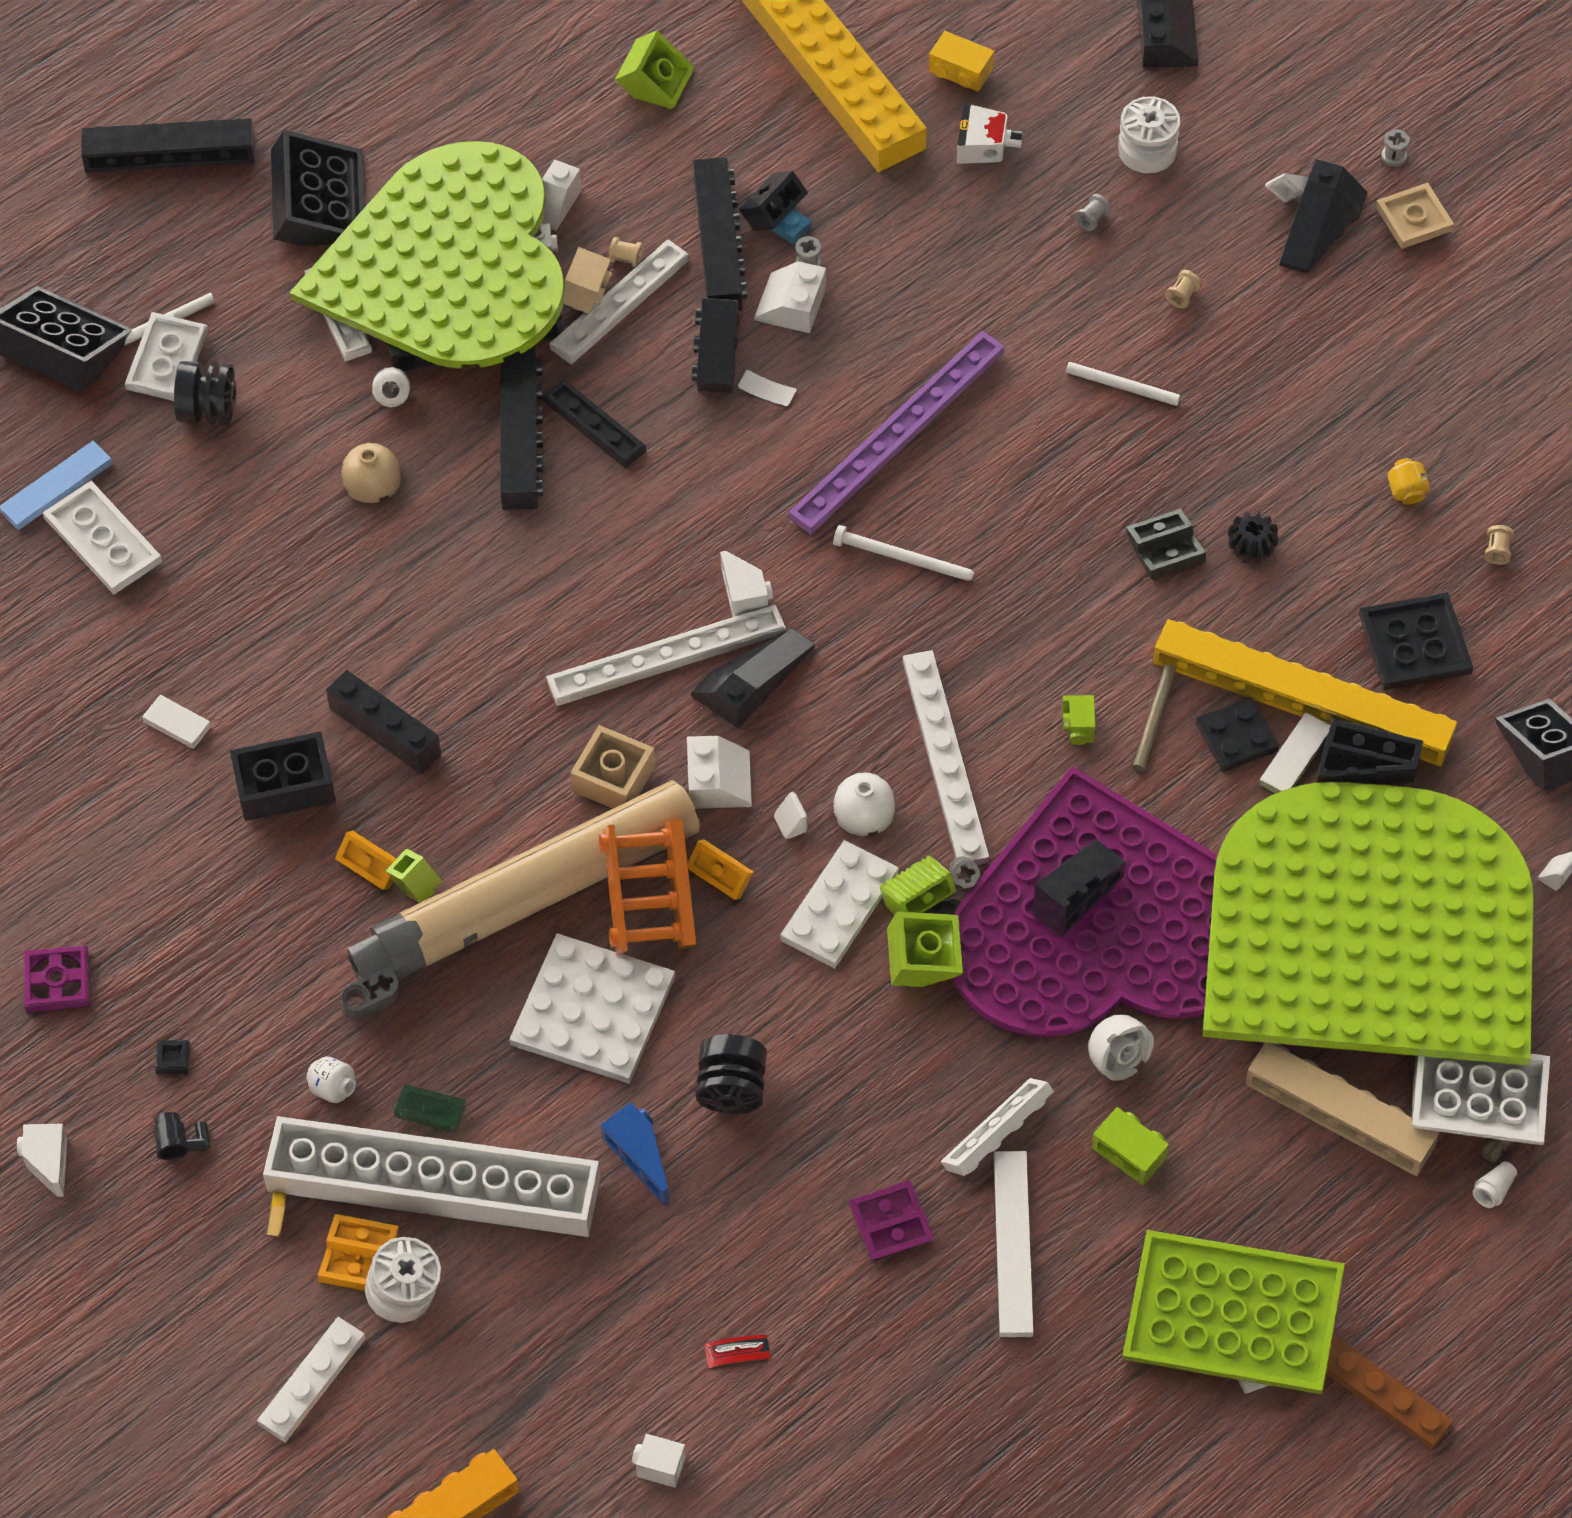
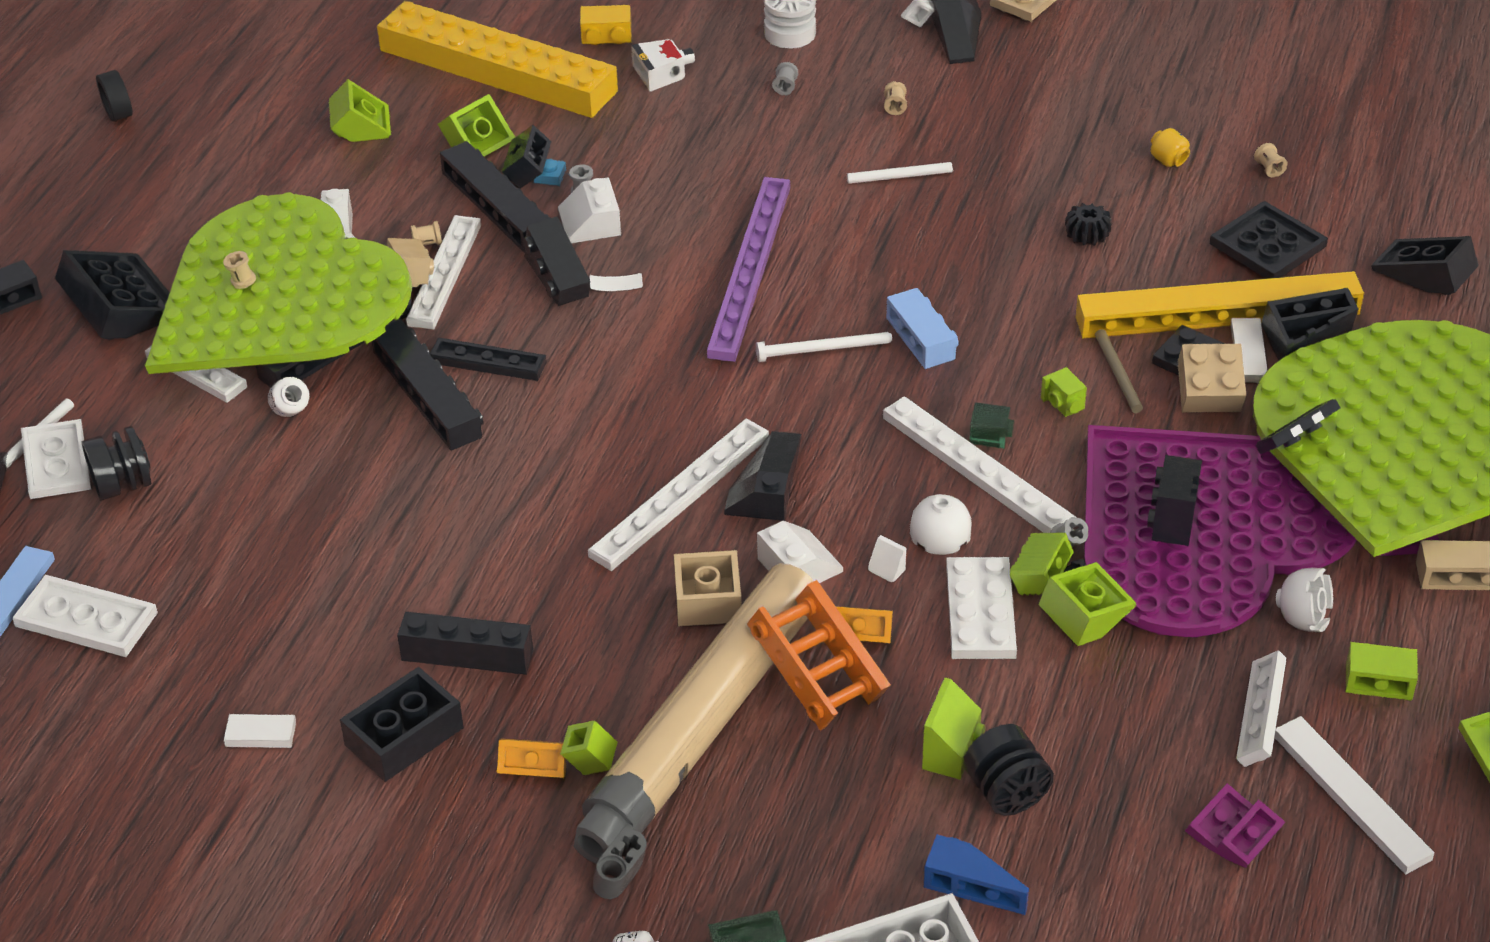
camera: 30 degrees left, 15 degrees down
tan cylinder [341,443,401,503] -> none
white plate [509,933,675,1084] -> none
white slope [720,551,773,617] -> none
pearl dark grey slope [1126,509,1206,580] -> none
none -> tan bush [223,251,256,289]
none -> lime slope [437,94,515,157]
none -> light blue brick [886,288,958,369]
none -> lime slope [922,678,985,780]
none -> clear green brick [969,402,1015,449]
none -> tan brick [1178,344,1246,412]
none -> black plate [1255,399,1340,454]

